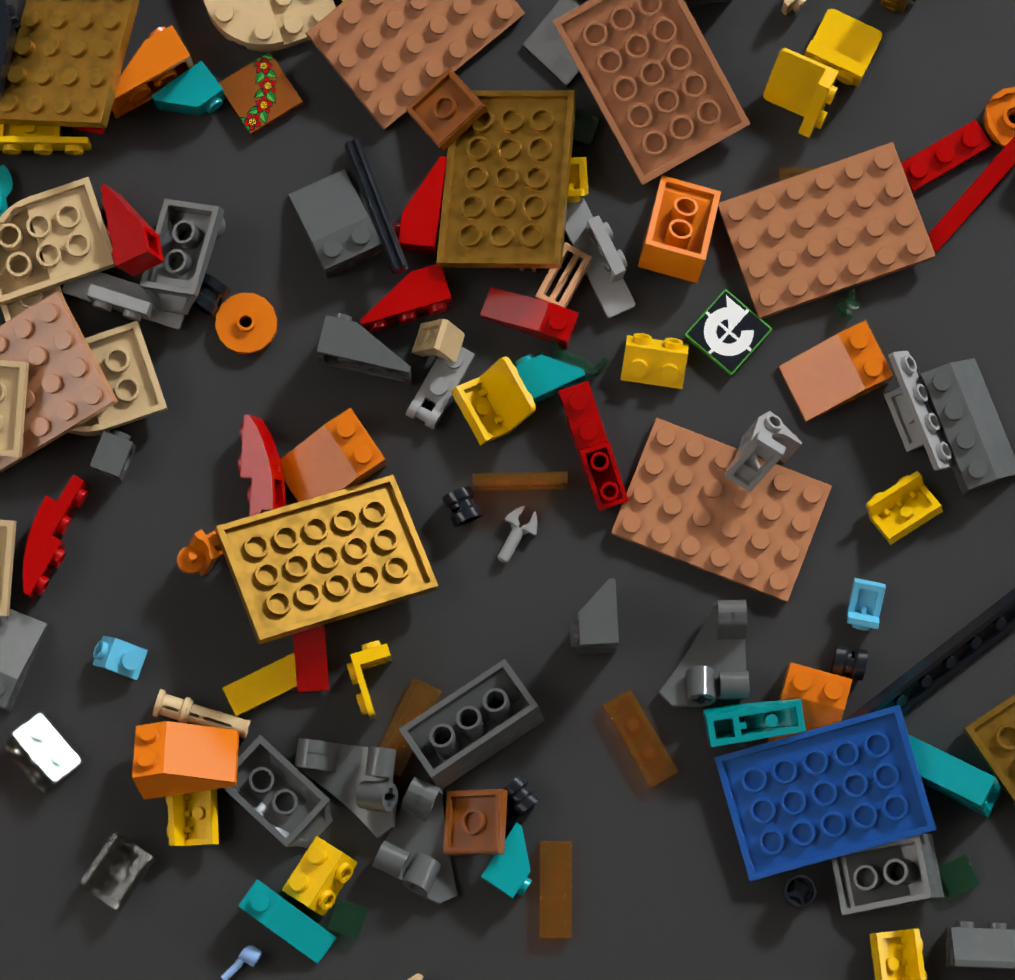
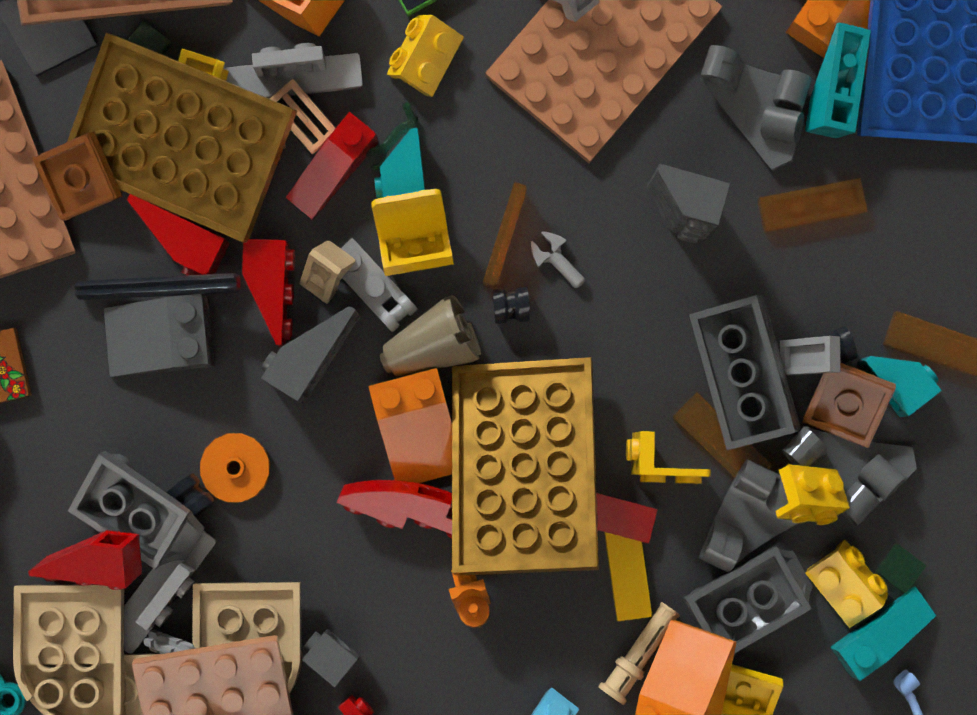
camera: 75 degrees left, 5 degrees up
red slope [558,381,629,511] -> none
none -> light grey axle [143,630,195,654]
none -> dark tan cone [380,295,481,377]
none -> yellow bracket [775,464,850,525]
none -> light grey tile [780,336,840,376]

